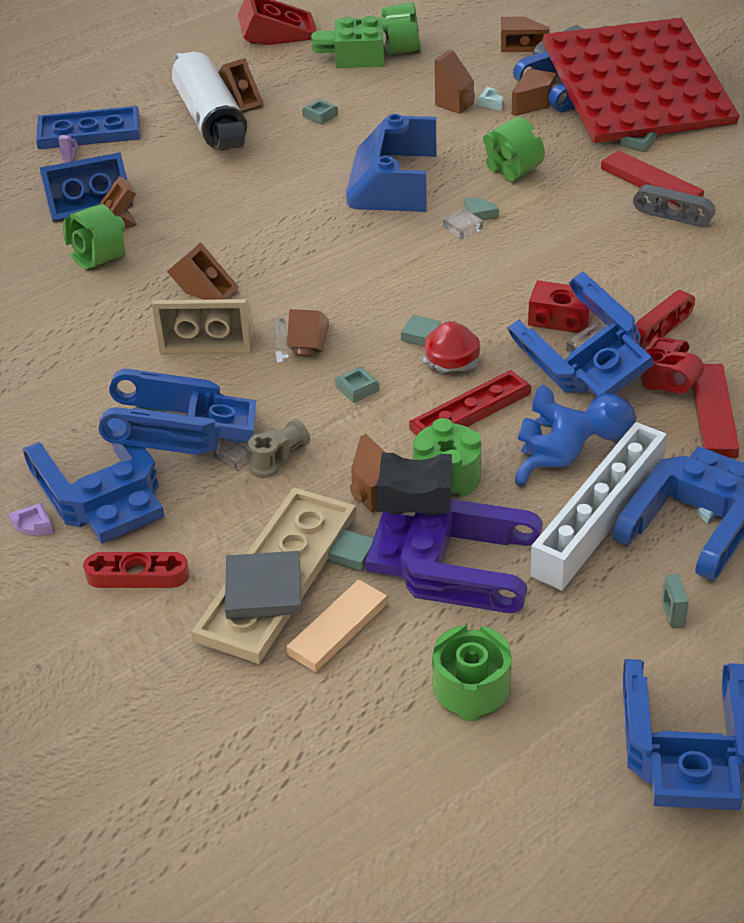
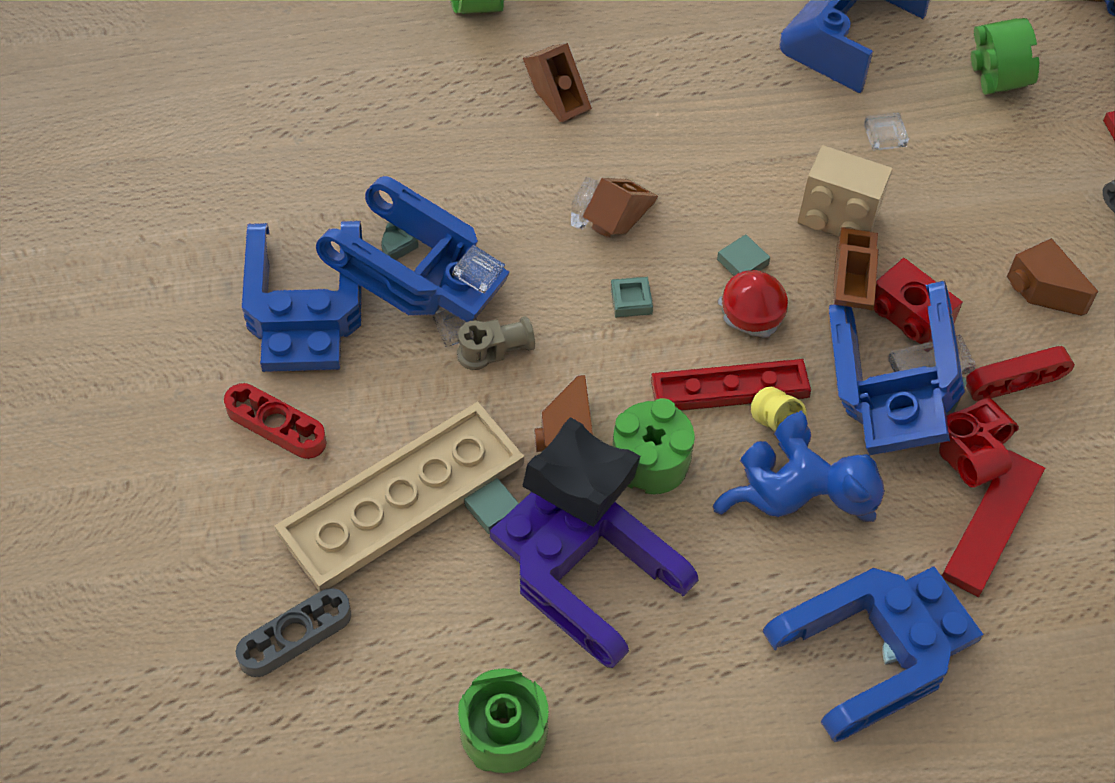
camera: 25 degrees right, 15 degrees up
lavender tile [8,503,54,536] -> none
tan slope [152,299,254,353] -> none
dark grey tile [225,551,302,619] -> none
light nougat tile [286,579,388,672] -> none
sand green tile [464,198,499,222] -> none
white brick [530,422,667,591] -> none
sand green tile [662,574,689,628] -> none
none -> dark grey beam [236,588,351,677]
none -> clear tile [452,245,505,294]
none -> light yellow wheel [751,386,806,432]
none -> tan brick [797,145,893,237]
none -> dark orange slope [833,227,879,311]
none -> dark orange slope [1007,238,1098,316]

